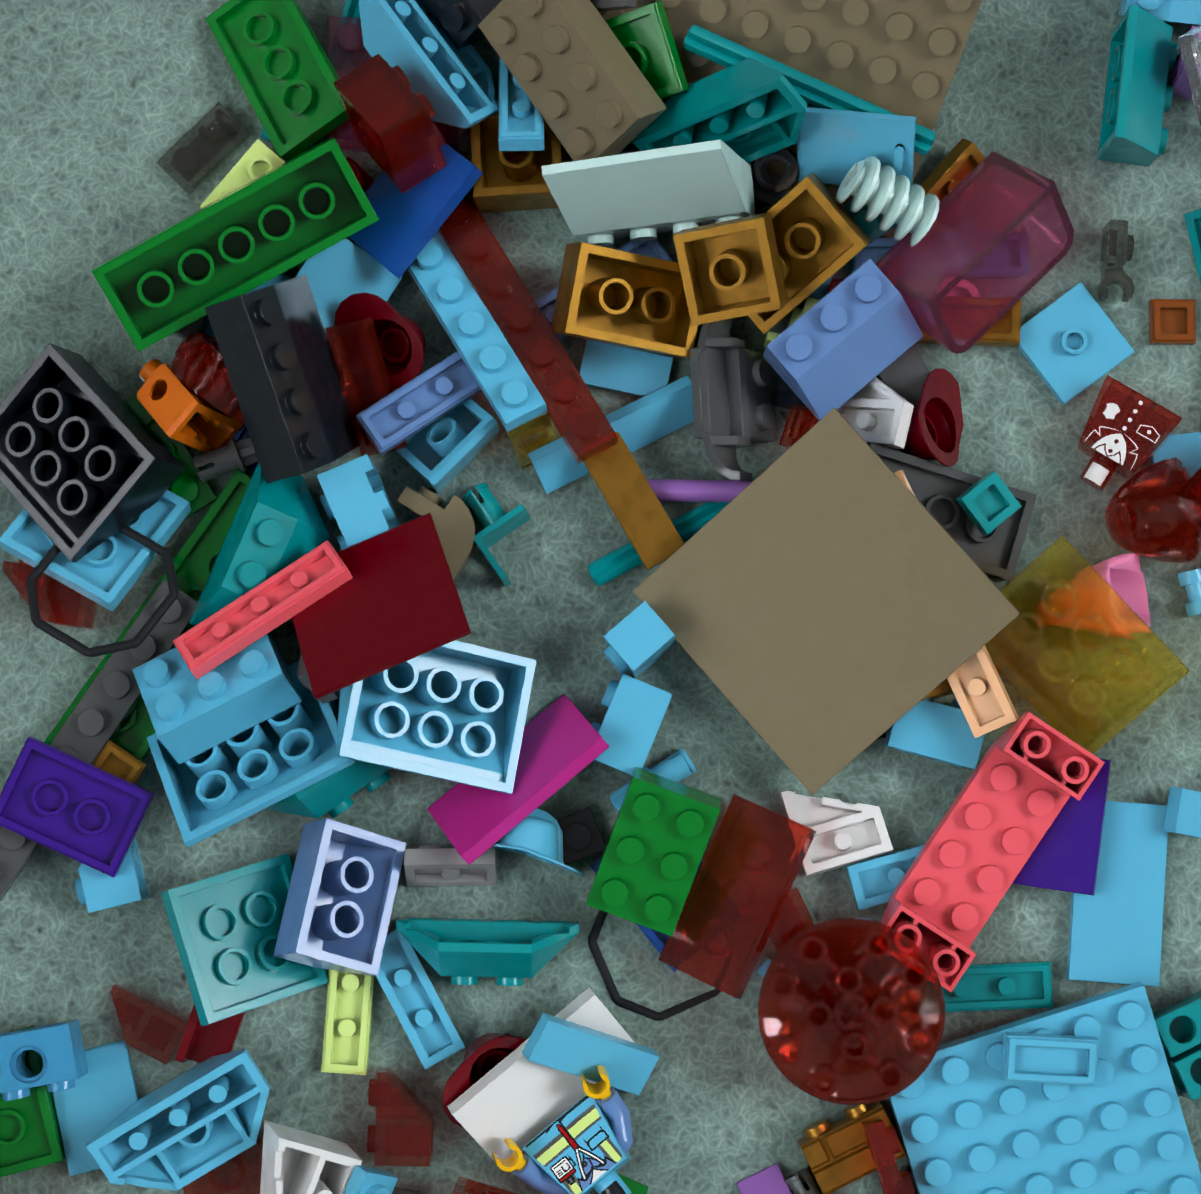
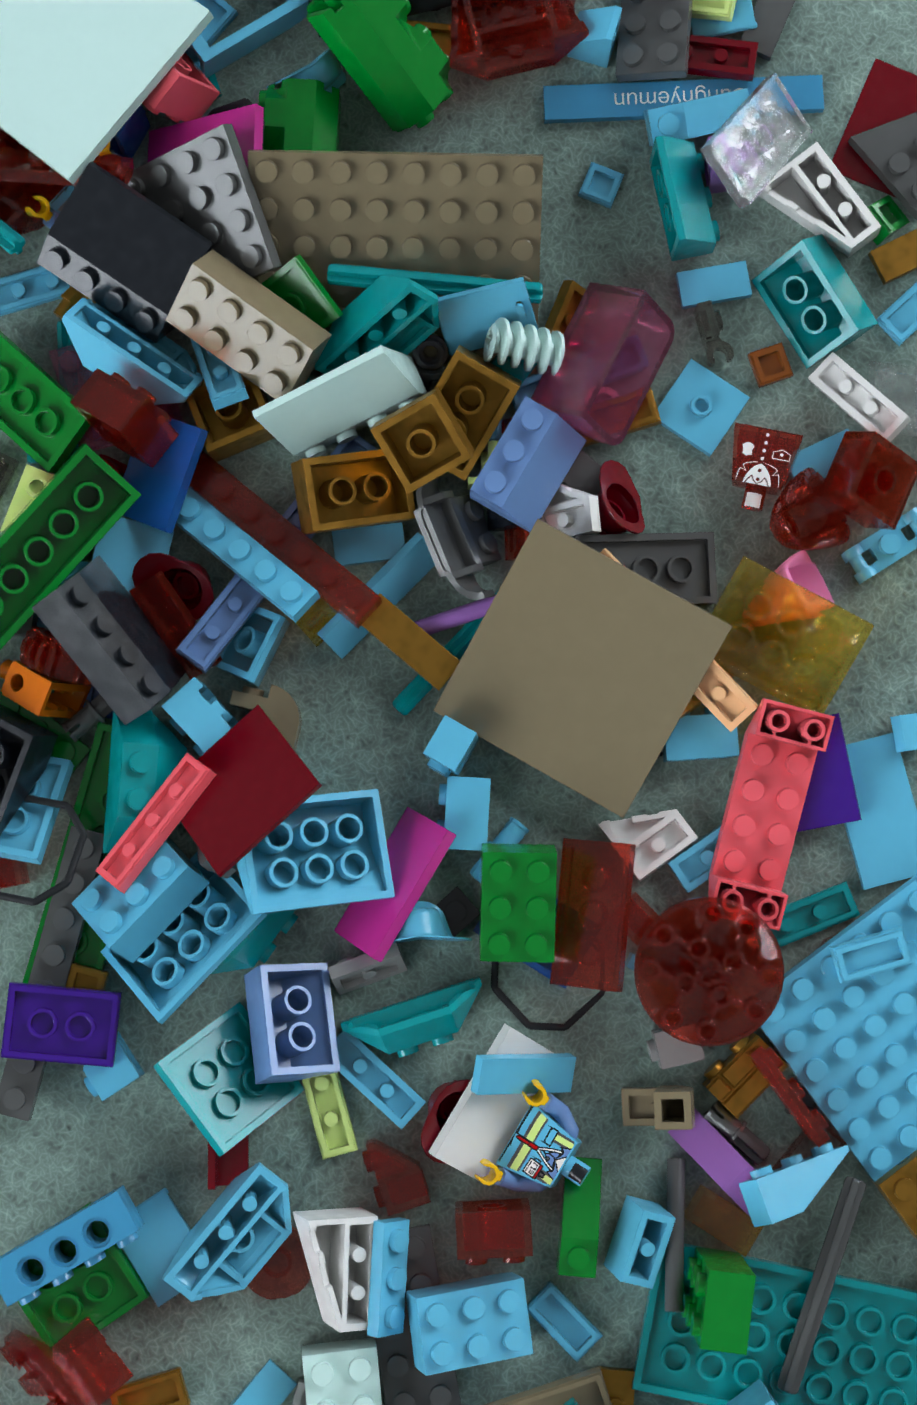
camera: 20 degrees left, 0 degrees up
clear red tile [110,984,188,1065] -> none
teal bracket [463,483,531,587] -> none
teal plate [955,471,1022,535] -> none
none -> medium azure tile [578,162,624,209]
none -> dark tan brick [621,1085,695,1130]
none -> light grey brick [646,1021,705,1070]
none -> medium azure tile [675,261,752,309]

